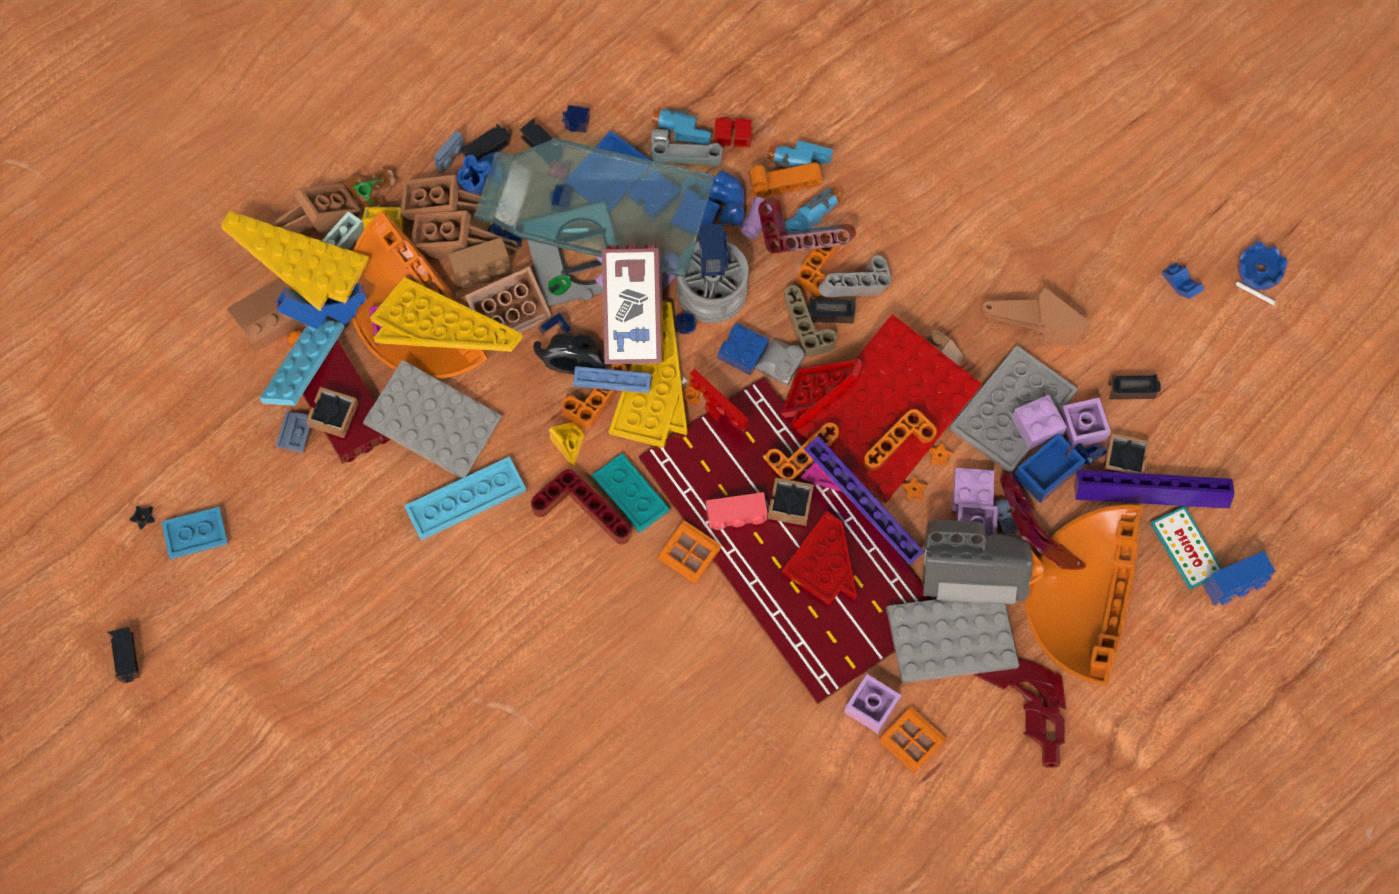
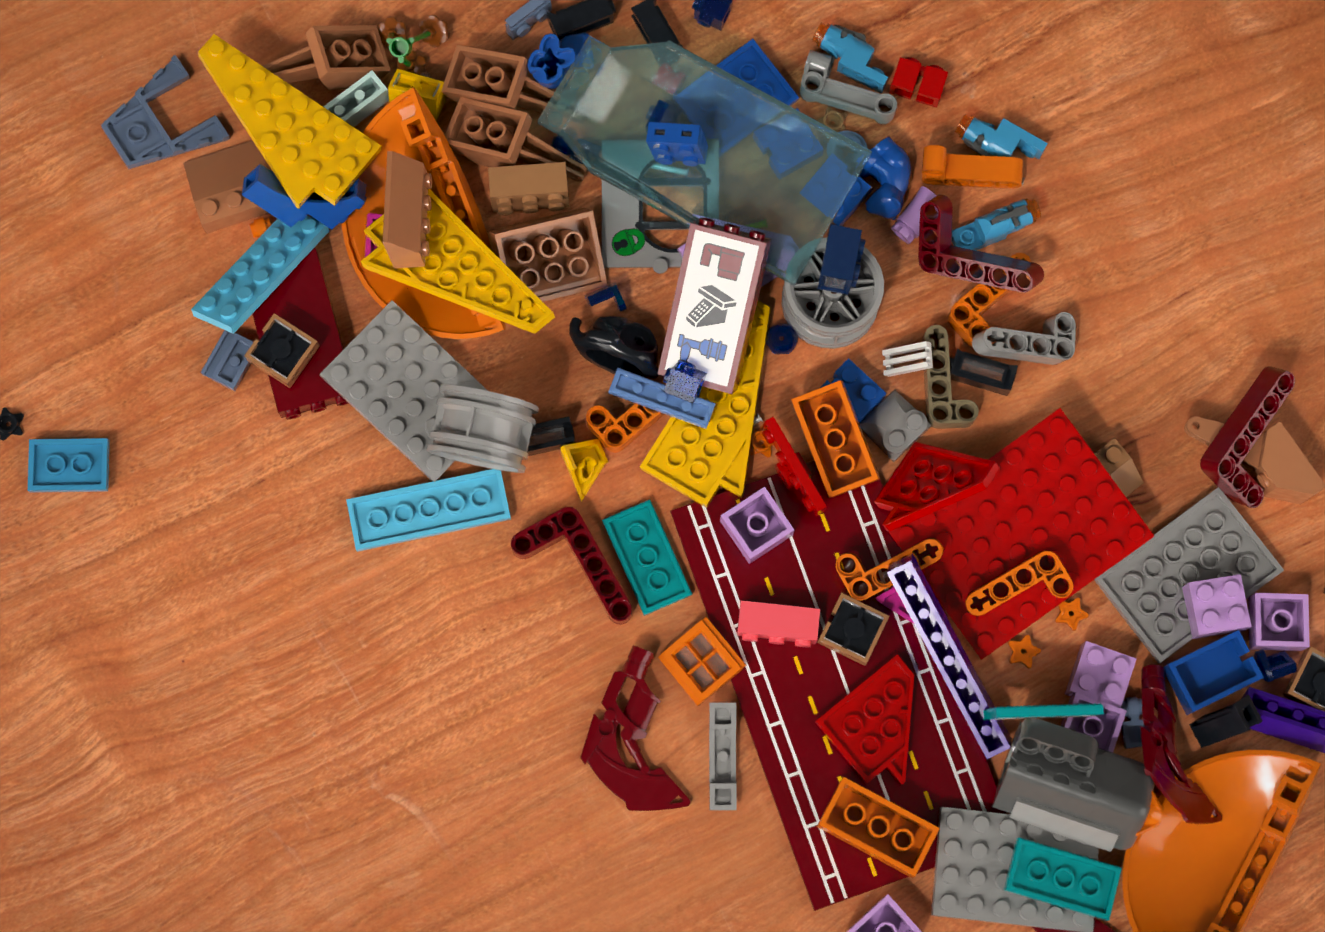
camera: 15 degrees right, 10 degrees up
none -> sand blue wing [101,55,230,169]
none -> nougat slope [383,151,432,268]
none -> light grey wheel [426,385,539,473]
none -> black window [527,416,576,456]
none -> dark red piece [580,645,690,811]
none -> blue piece [646,122,708,166]
none -> clear blue brick [663,361,707,403]
none -> light grey slope [709,703,737,810]
none -> lavender brick [720,487,794,564]
none -> orange brick [791,380,880,498]
none -> orange brick [817,777,940,878]
none -> white tile [882,341,933,377]
none -> teal tile [983,704,1104,720]
none -> teal tile [1004,837,1122,921]
none -> black window [1189,694,1263,748]
none -> dark red beam [1200,366,1295,508]

